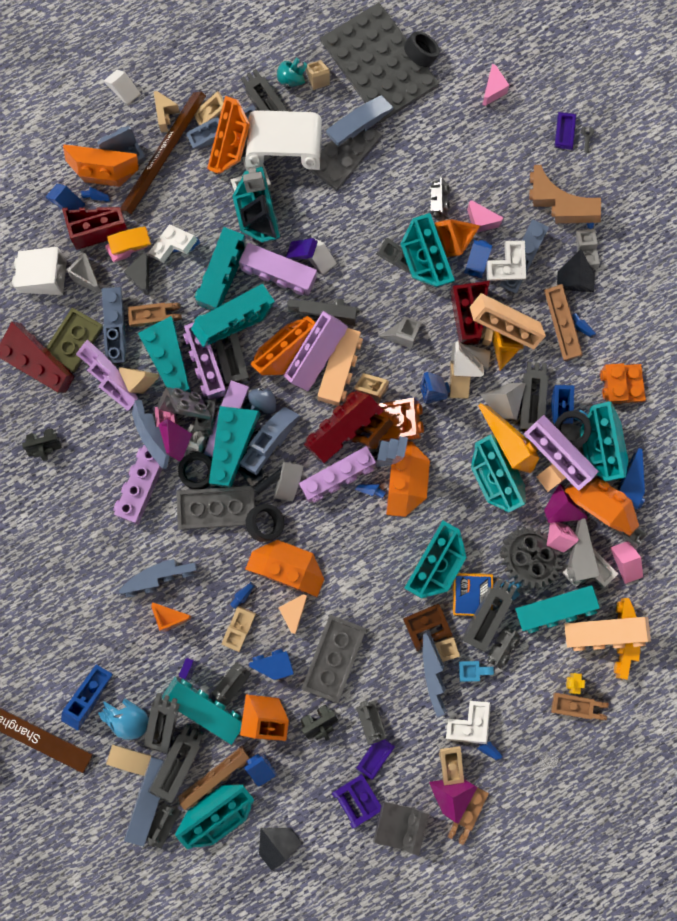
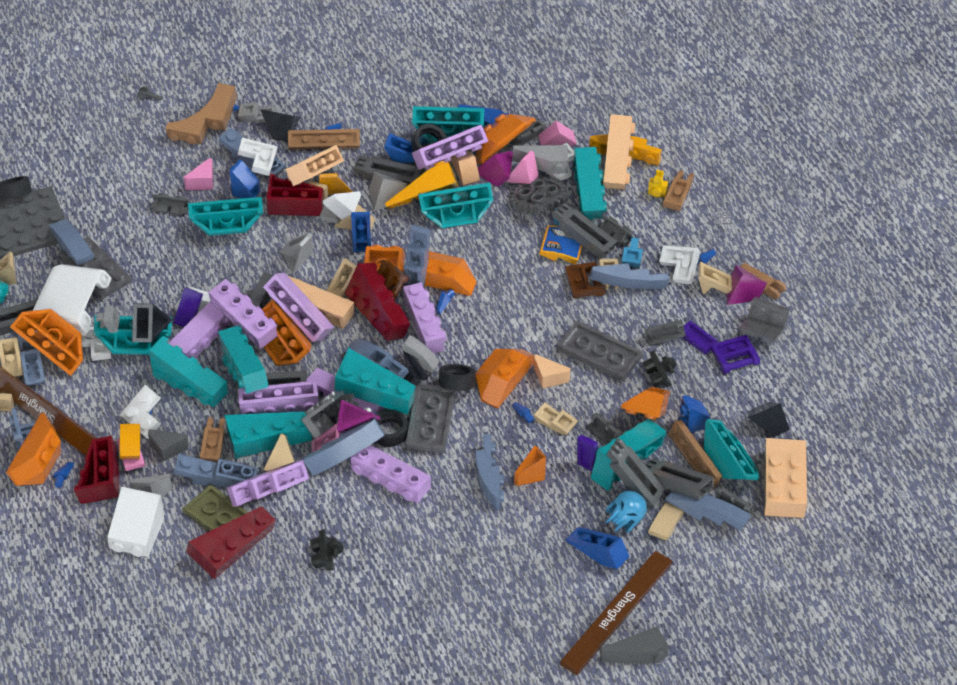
camera: 80 degrees left, 30 degrees down
blue slope [46,184,85,210] -> none
sand blue piece [244,388,276,414] -> none
blue slope [249,649,294,680] -> none
dark grey slope [376,237,410,273] -> none
teal wedge [404,520,467,598] -> none
orange slope [434,219,481,257] -> none
bright pink slope [482,64,509,106] -> none
dark purple tile [554,112,576,150] -> none
orange plate [600,363,646,404] -> none
none -> lavender brick [208,279,277,349]
none -> light nougat brick [764,438,807,518]

